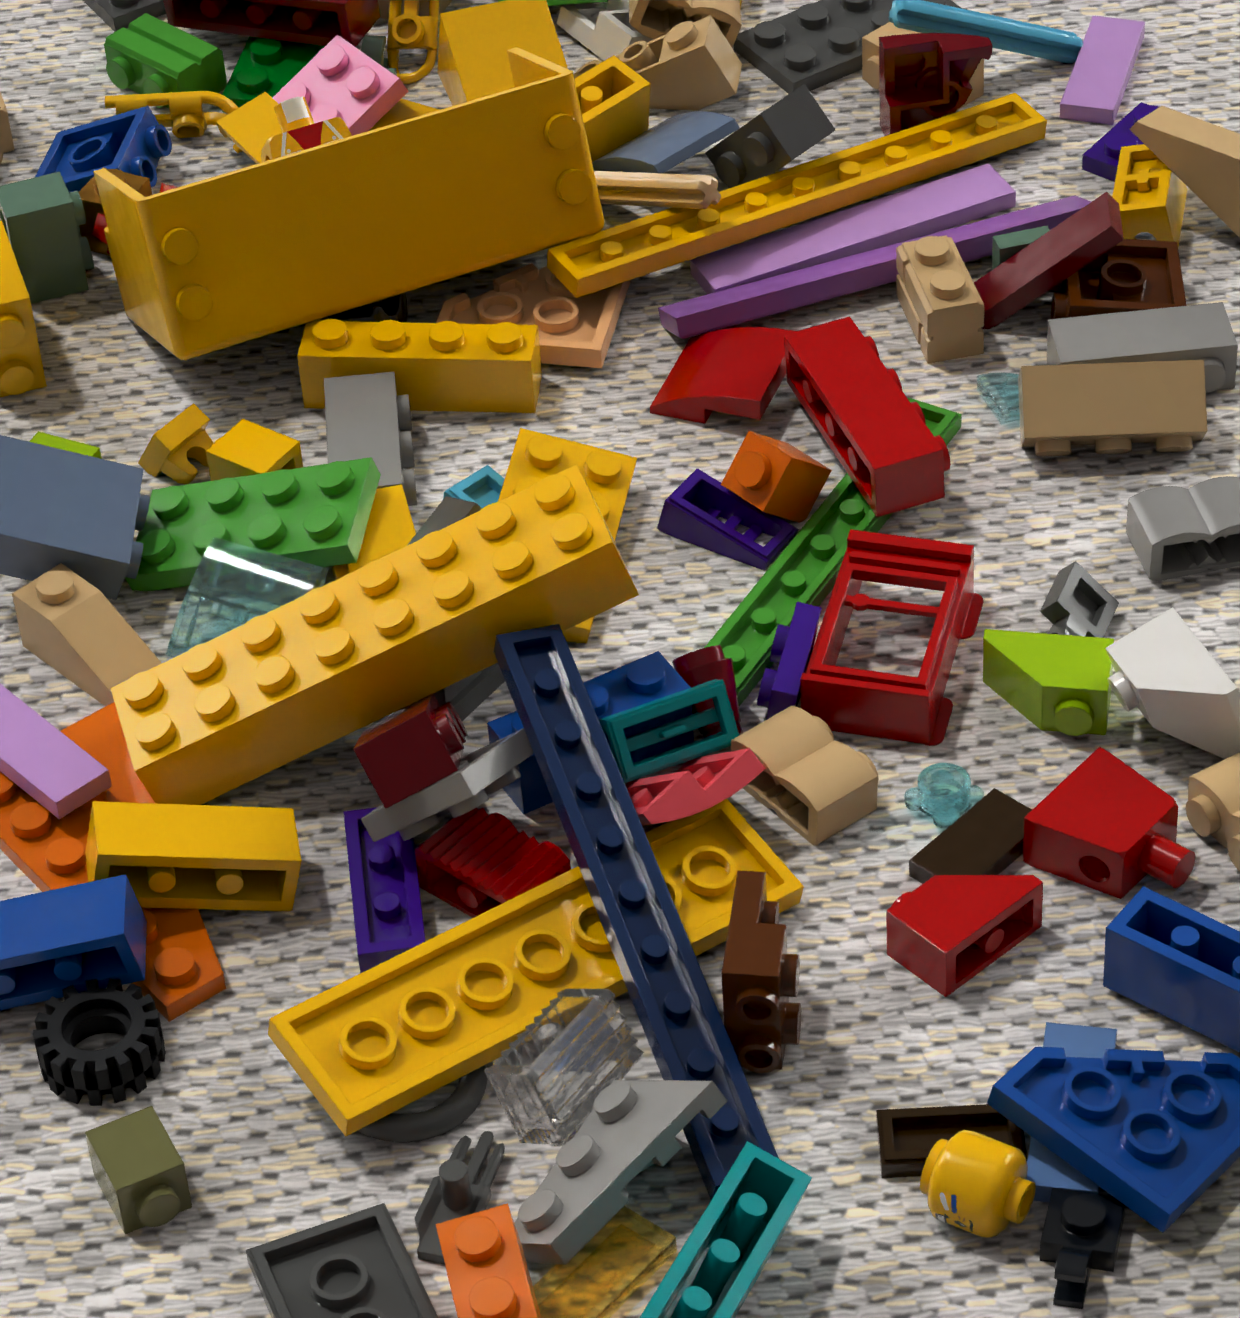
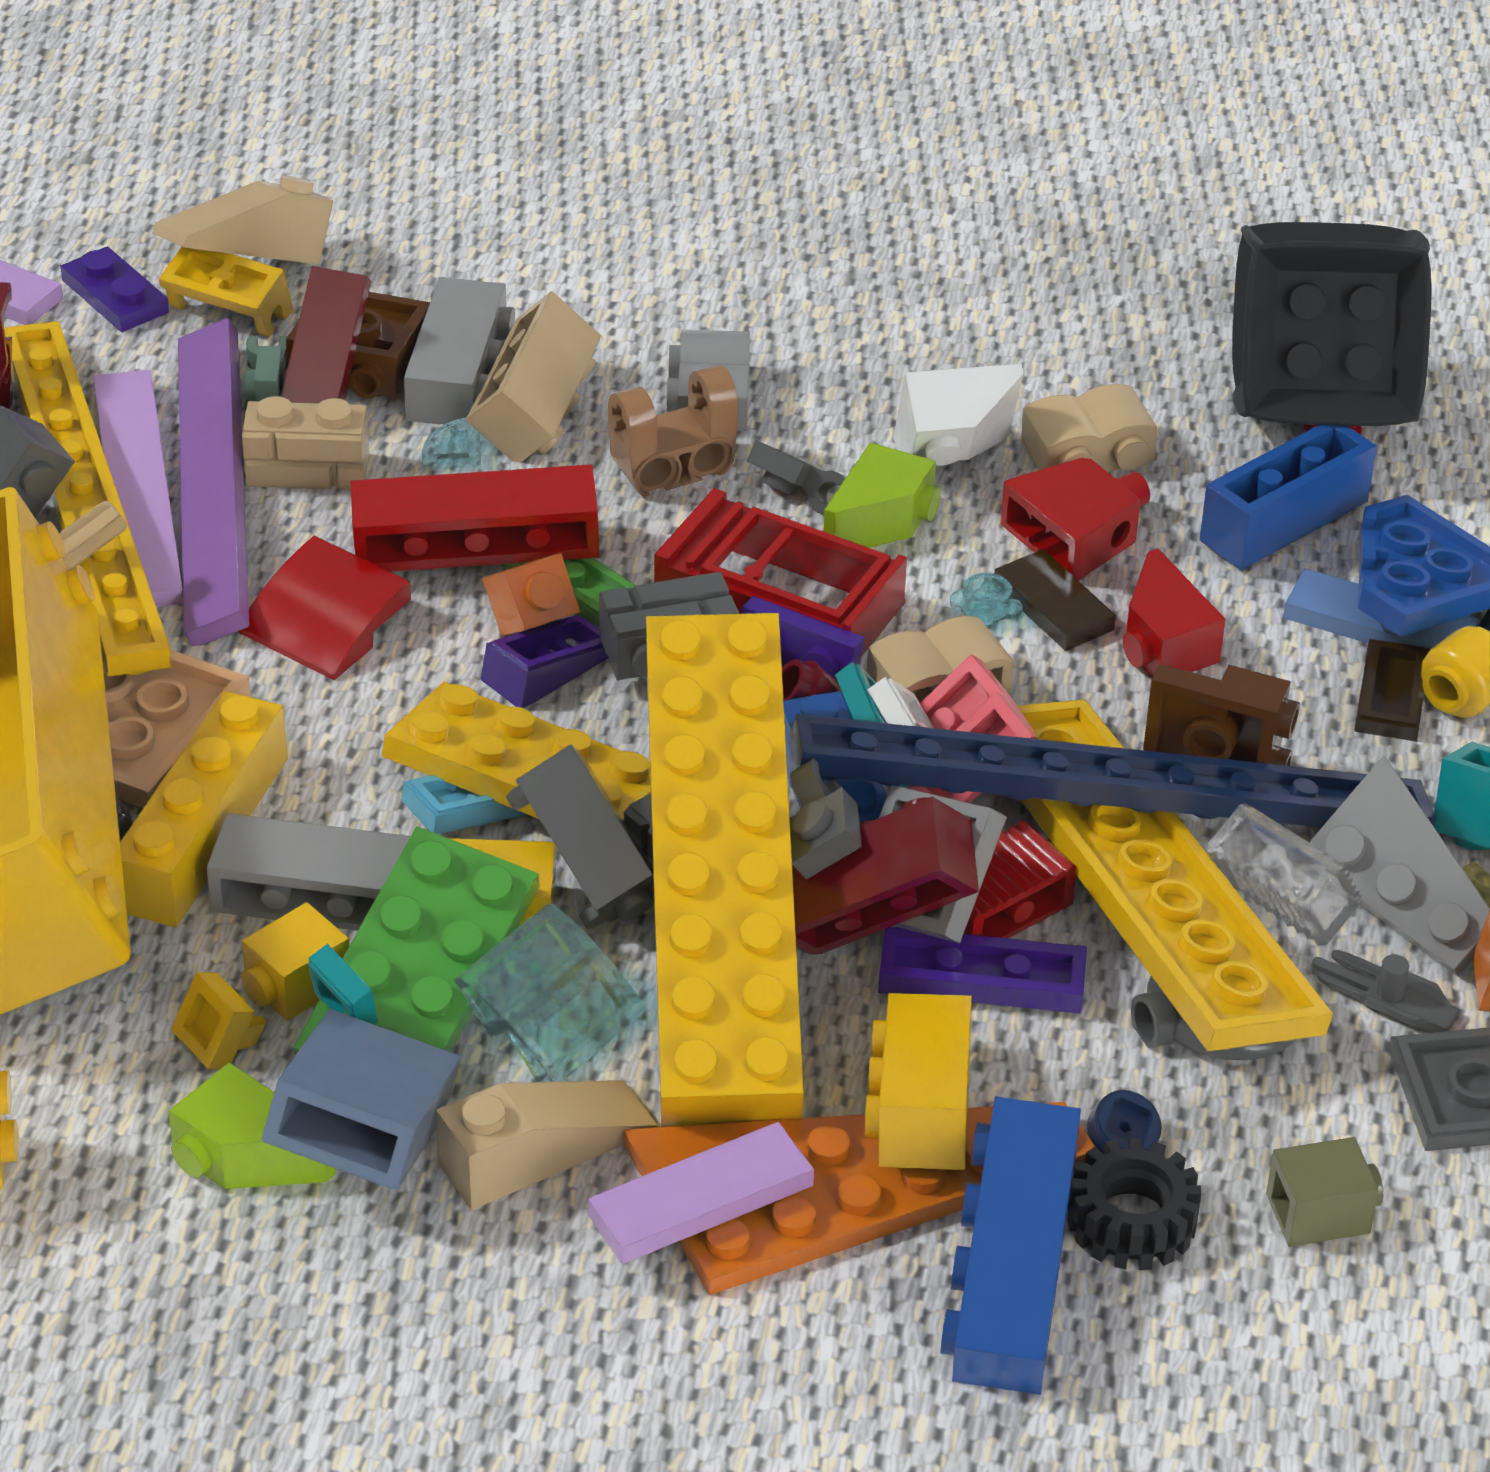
camera: 80 degrees left, 0 degrees up
none -> teal tile [308,943,378,1025]
none -> dark grey brick [599,572,739,681]
none -> medium nougat piece [608,365,738,497]
none -> dark grey plate [789,758,862,879]
none -> white tile [867,677,934,728]
none -> dark blue tile [1087,1090,1162,1155]

